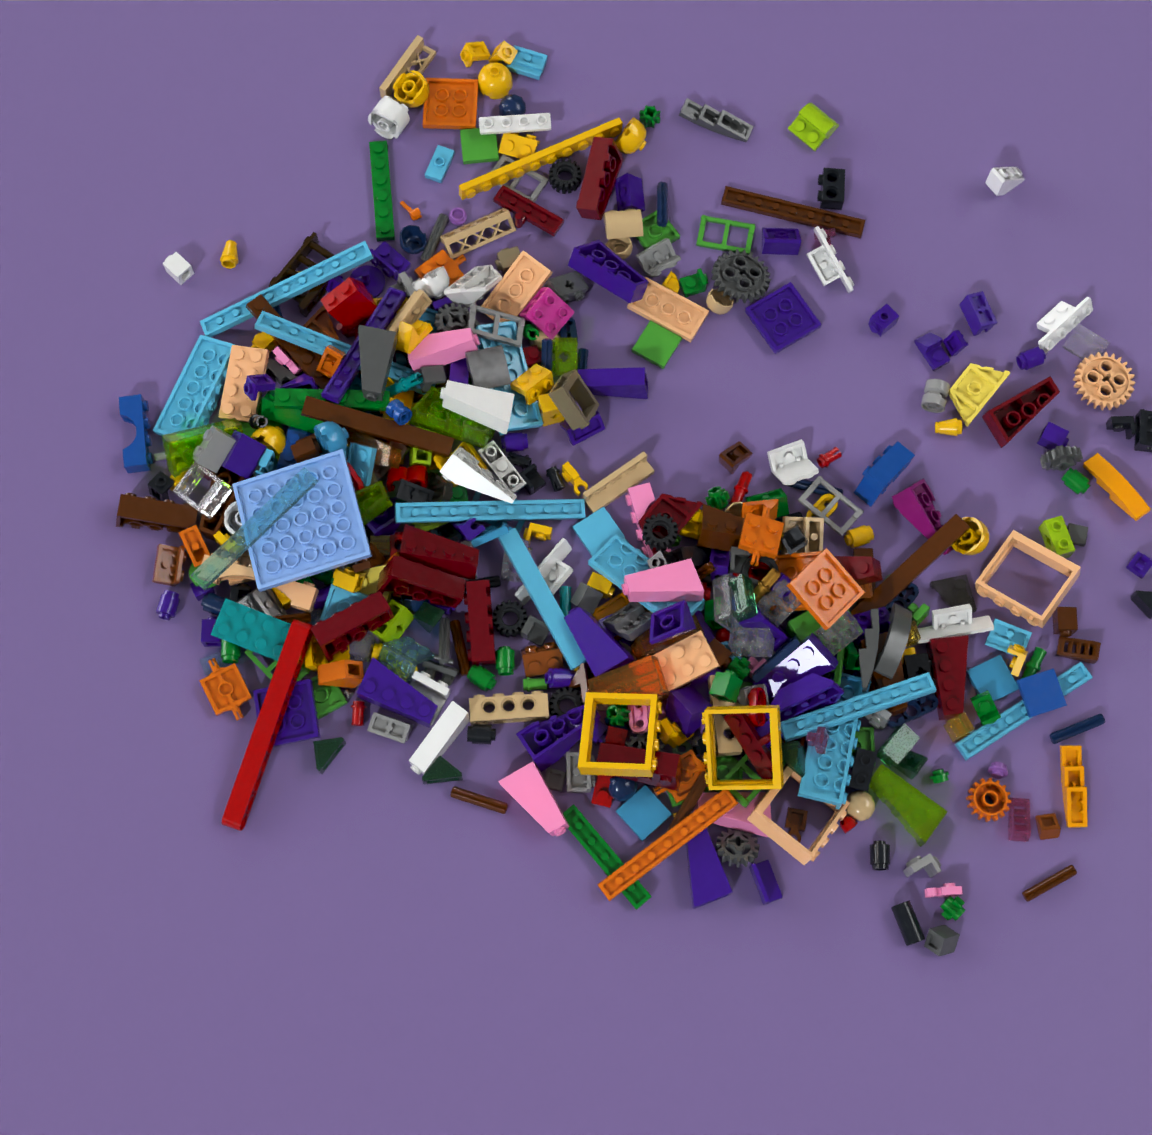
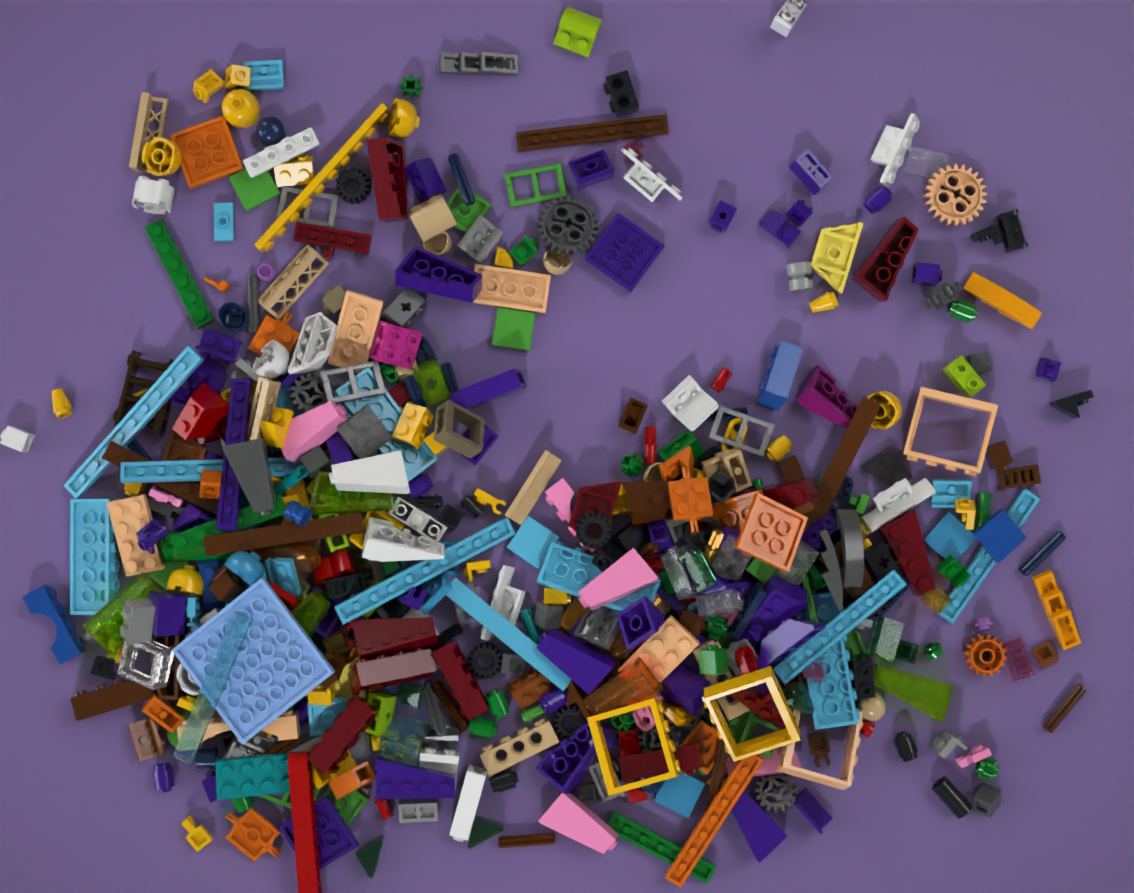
camera: 20 degrees left, 15 degrees up
black pin [249,414,268,429] -> none
none -> yellow plate [181,815,214,852]

